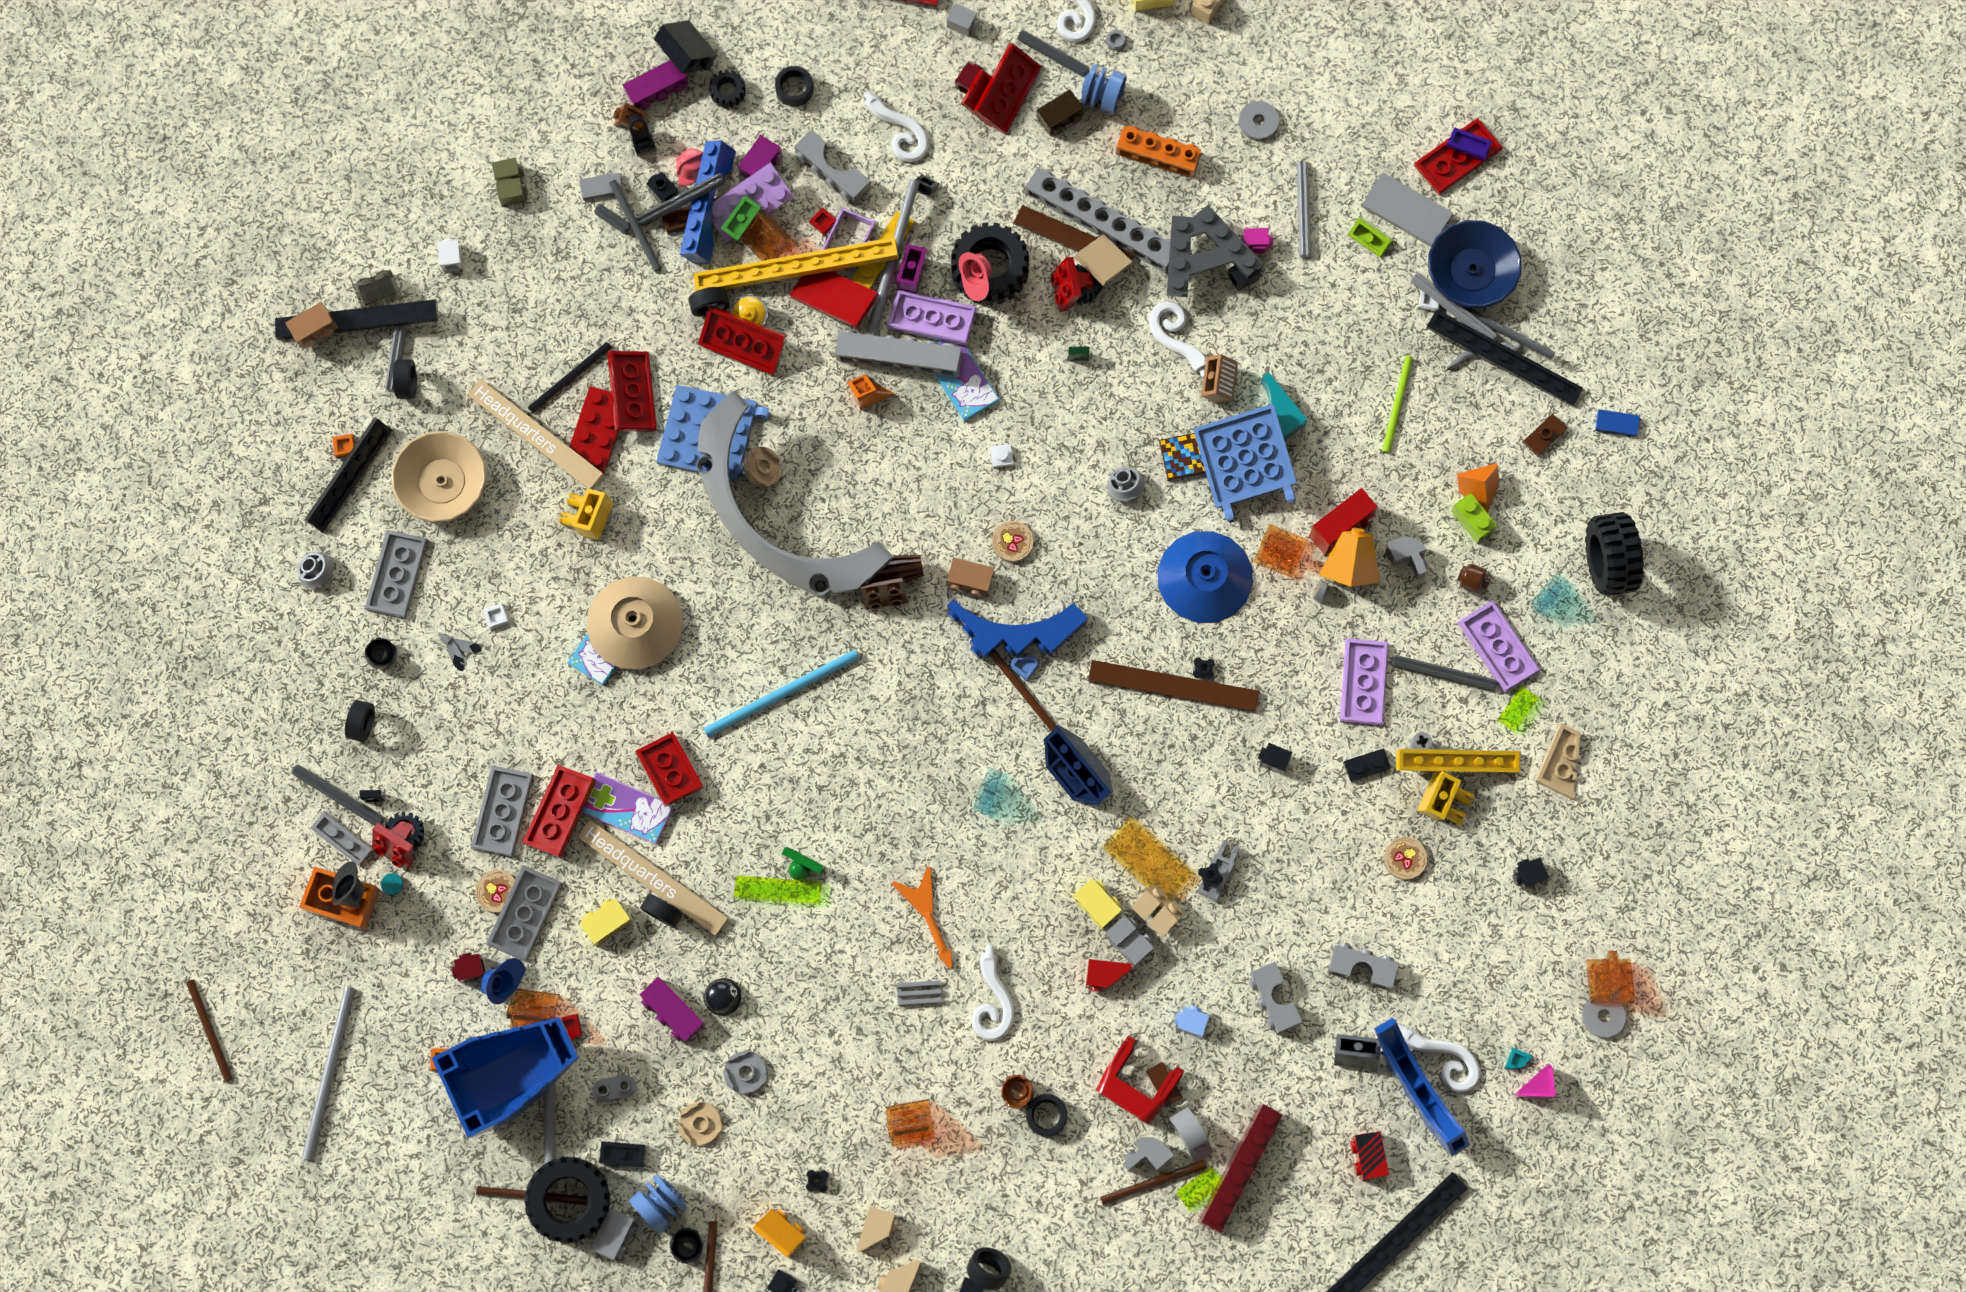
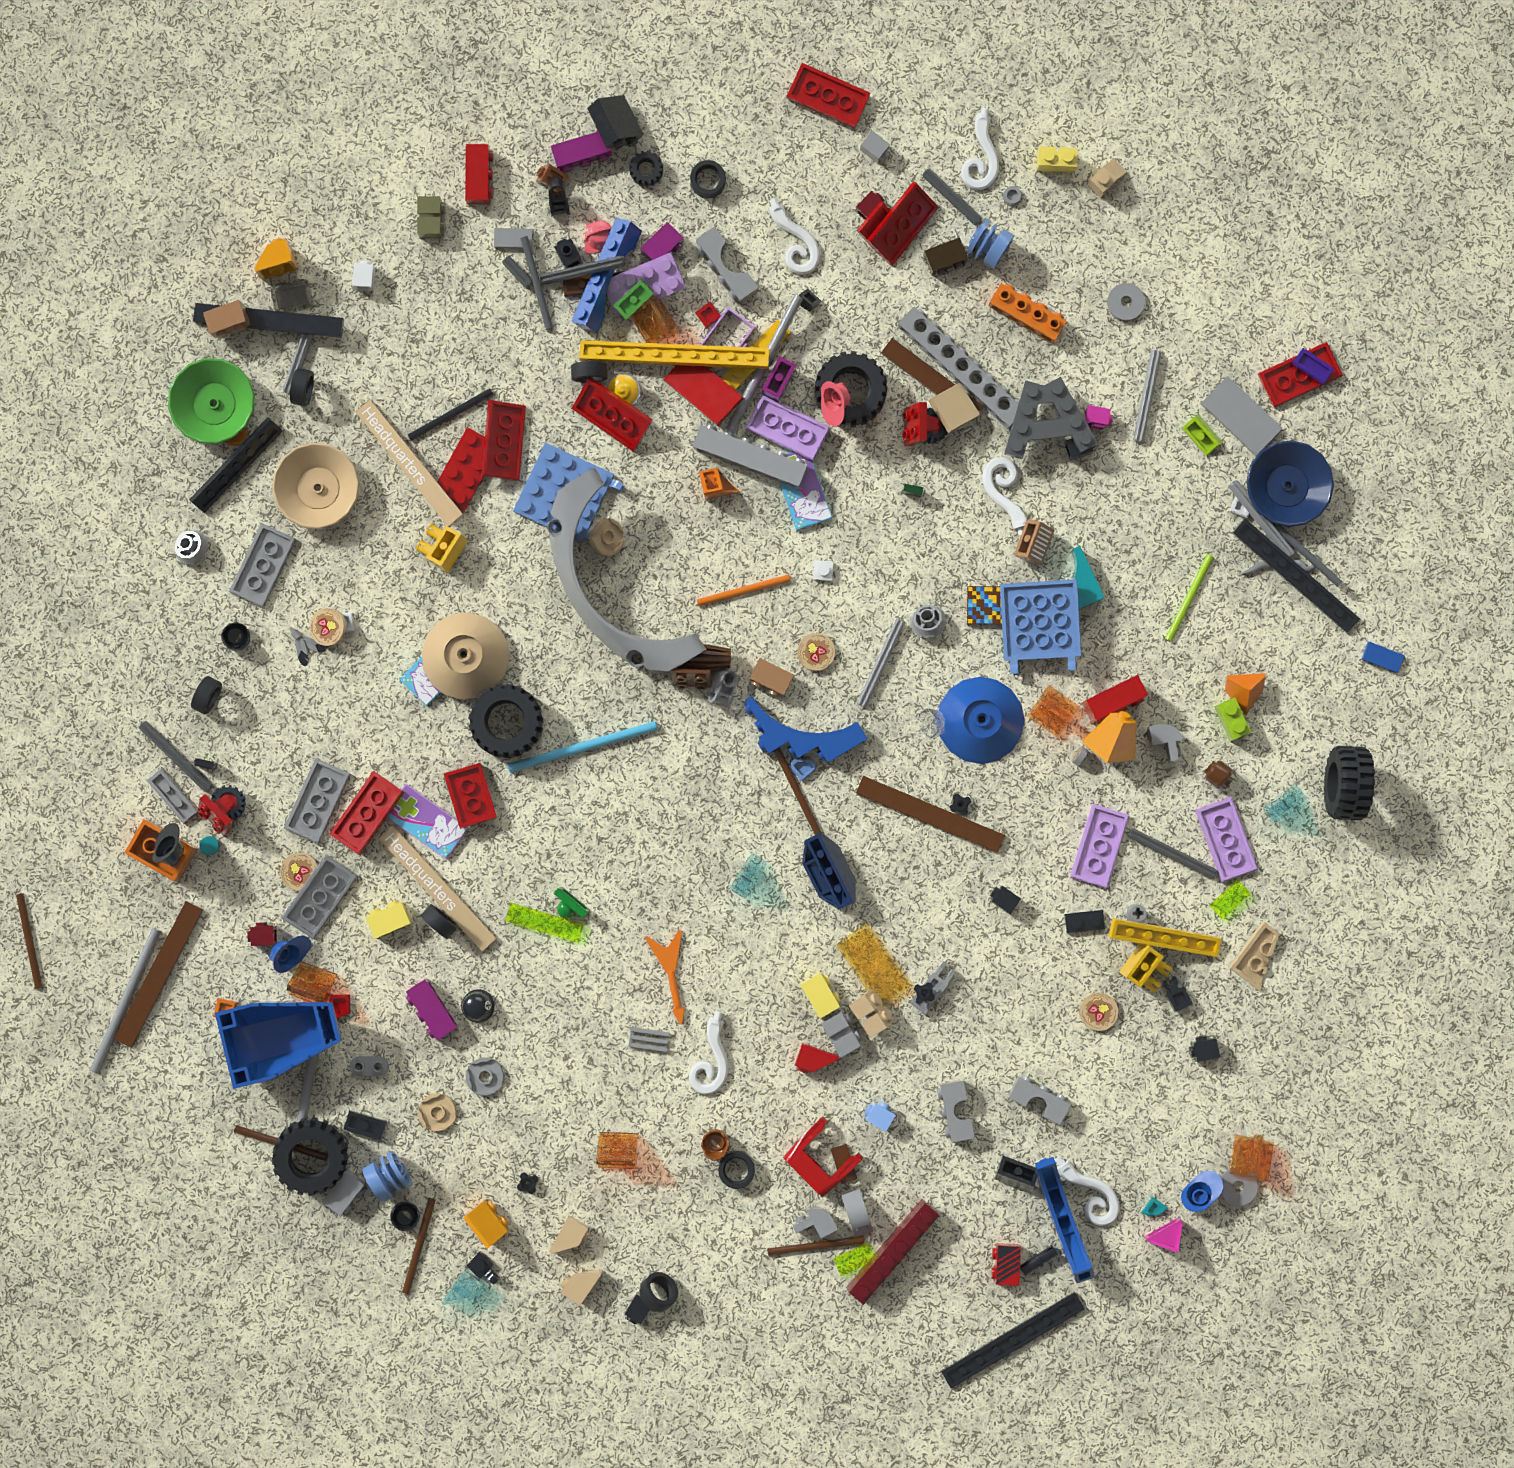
camera: 10 degrees right, 10 degrees up
reddish brown plate [1523,413,1567,457] -> none
none -> reddish brown tile [114,901,204,1048]
none -> bright green dish [168,358,255,444]
none -> light orange slope [254,238,299,280]
none -> tile [310,608,347,646]
none -> red brick [465,144,494,205]
none -> black tyre [468,684,544,758]
none -> orange piece [697,574,791,606]
none -> light grey piece [708,669,738,707]
none -> light grey axle [857,619,905,707]
none -> clear hair [918,708,946,738]
none -> black pin [1020,1244,1058,1276]
none -> black plate [1163,976,1193,1013]
none -> blue piece [1181,1170,1224,1212]

